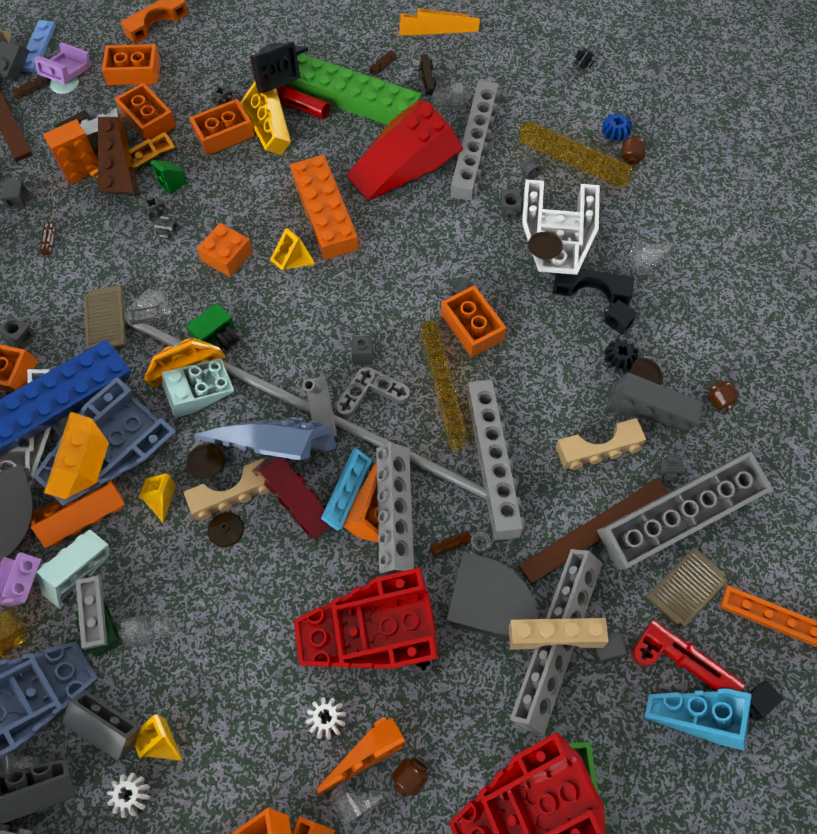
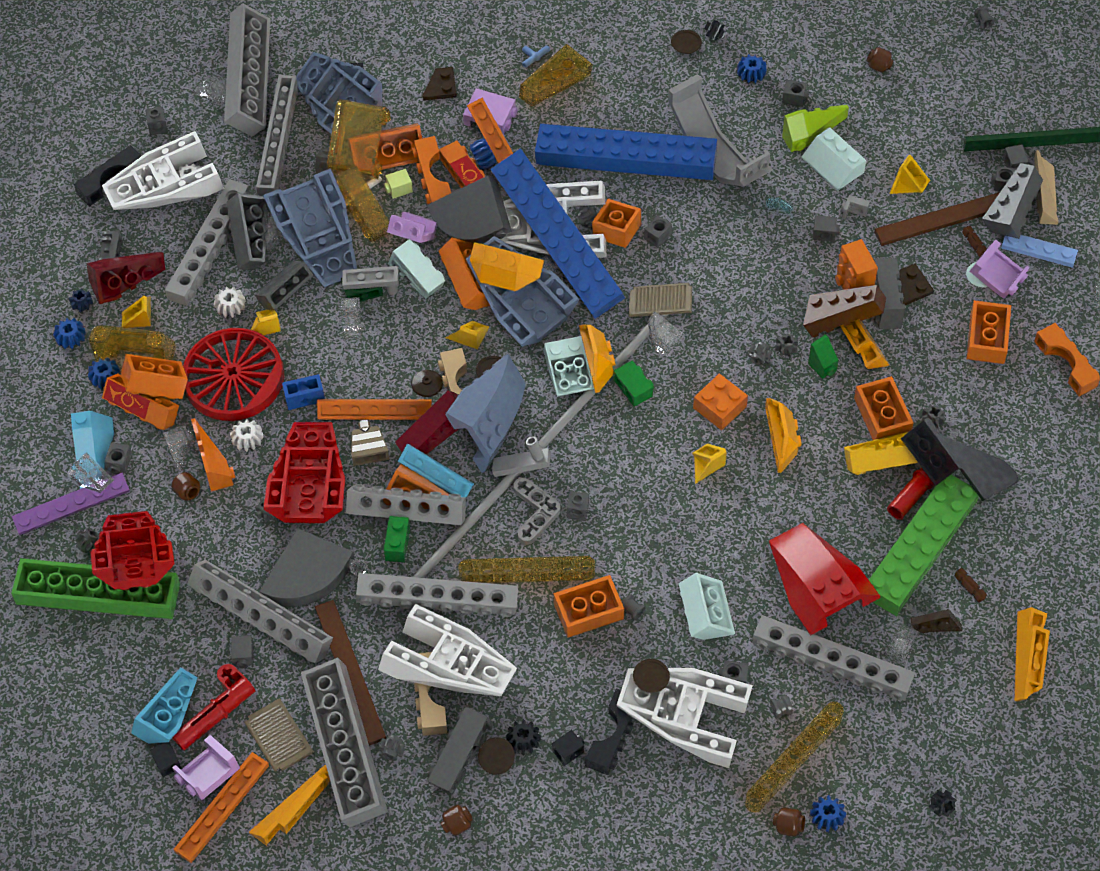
camera: 100 degrees right, 5 degrees down
reddish brown axle [39,222,56,255] -> none
orange brick [114,82,177,141] -> none
black wheel [215,325,239,350] -> none
orange brick [290,155,359,260] -> none
reddish brown axle [430,531,472,557] -> none
tan arch [509,618,609,650] -> none
clear arch [628,240,674,276] -> none
none -> lavender panel [172,735,240,800]
none -> red piece [183,328,284,421]
none -> light orange wedge [249,765,330,846]
none -> blue brick [282,374,325,410]
none -> orange plate [317,399,432,420]
none -> dark tan torso [351,420,389,466]
none -> white wedge [378,604,517,696]
none -> green brick [384,516,410,563]
none -> light aqua slope [679,573,735,640]
none -> light orange wedge [765,398,801,473]

